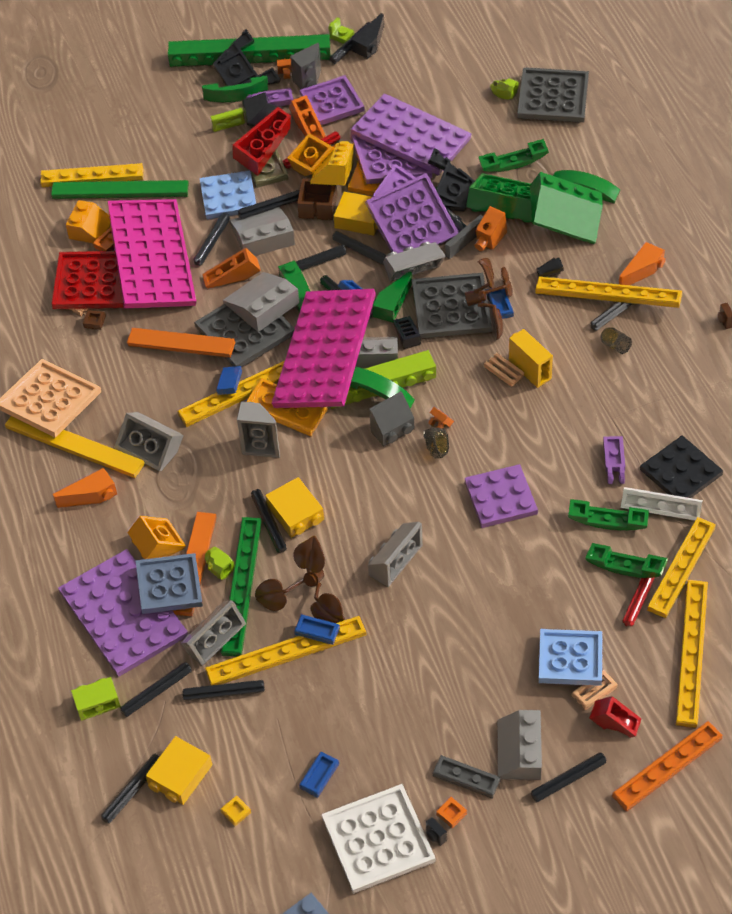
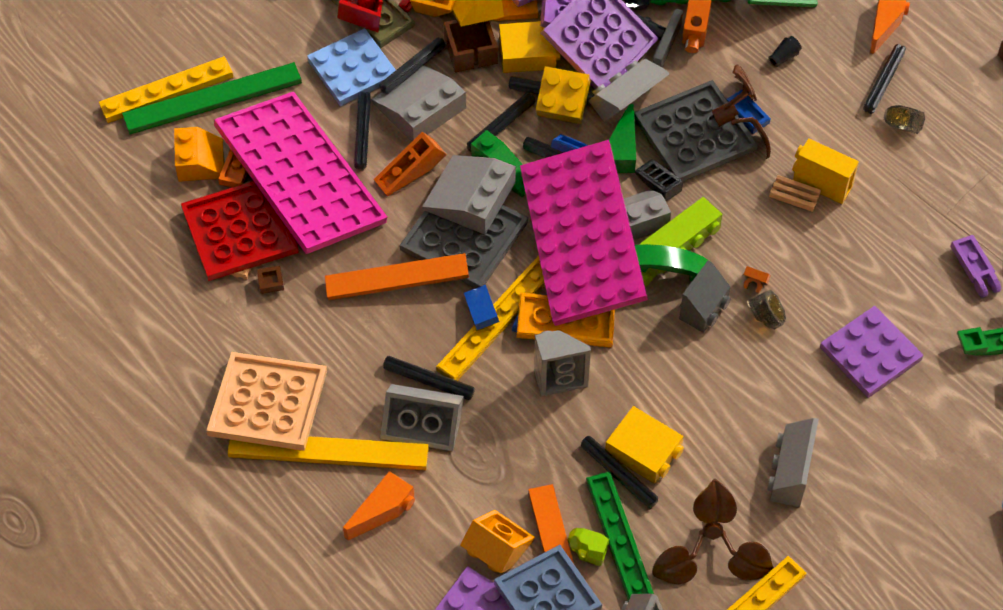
camera: 25 degrees left, 5 degrees up
blue tile [294,614,340,645] -> none
yellow tile [535,277,682,308] -> none
none -> black axle [383,356,475,400]
none -> yellow brick [536,66,591,124]

